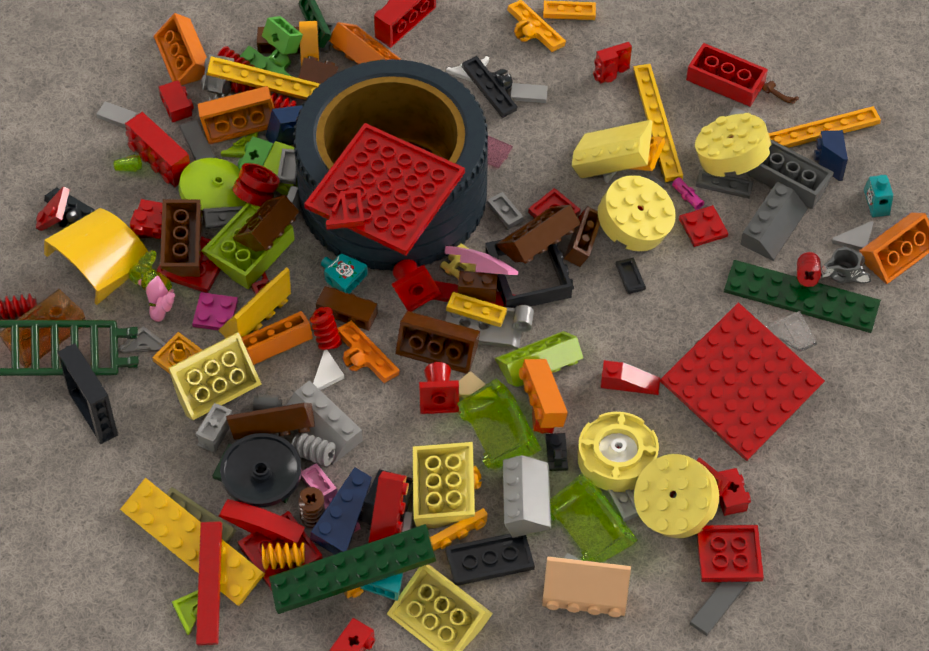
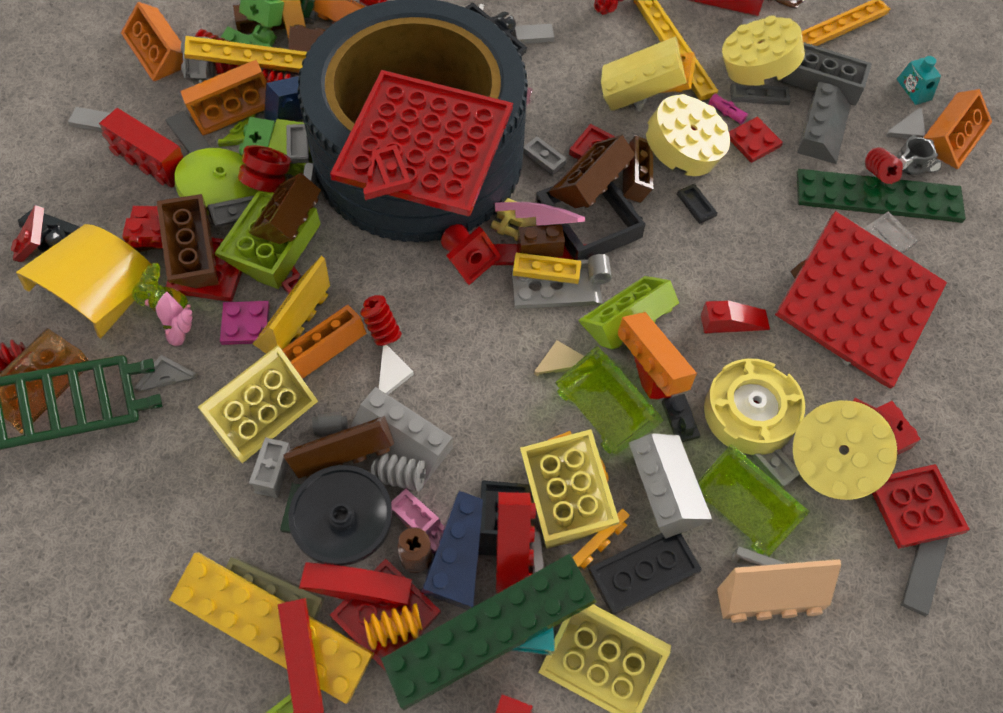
camera: 15 degrees left, 5 degrees up
black window [57,343,118,444] -> none
clear neon green cone [114,154,142,172] -> none
light orange plate [152,332,202,374] -> none
red brick [158,80,194,123] -> none
reddish brown brick [316,286,378,331] -> none
teal torso [321,254,368,294] -> none
orange plate [338,320,400,383] -> none
reddish brown slope [395,311,480,374] -> none
red plant [419,362,459,414] -> none
dark blue slope [814,130,848,181] -> none

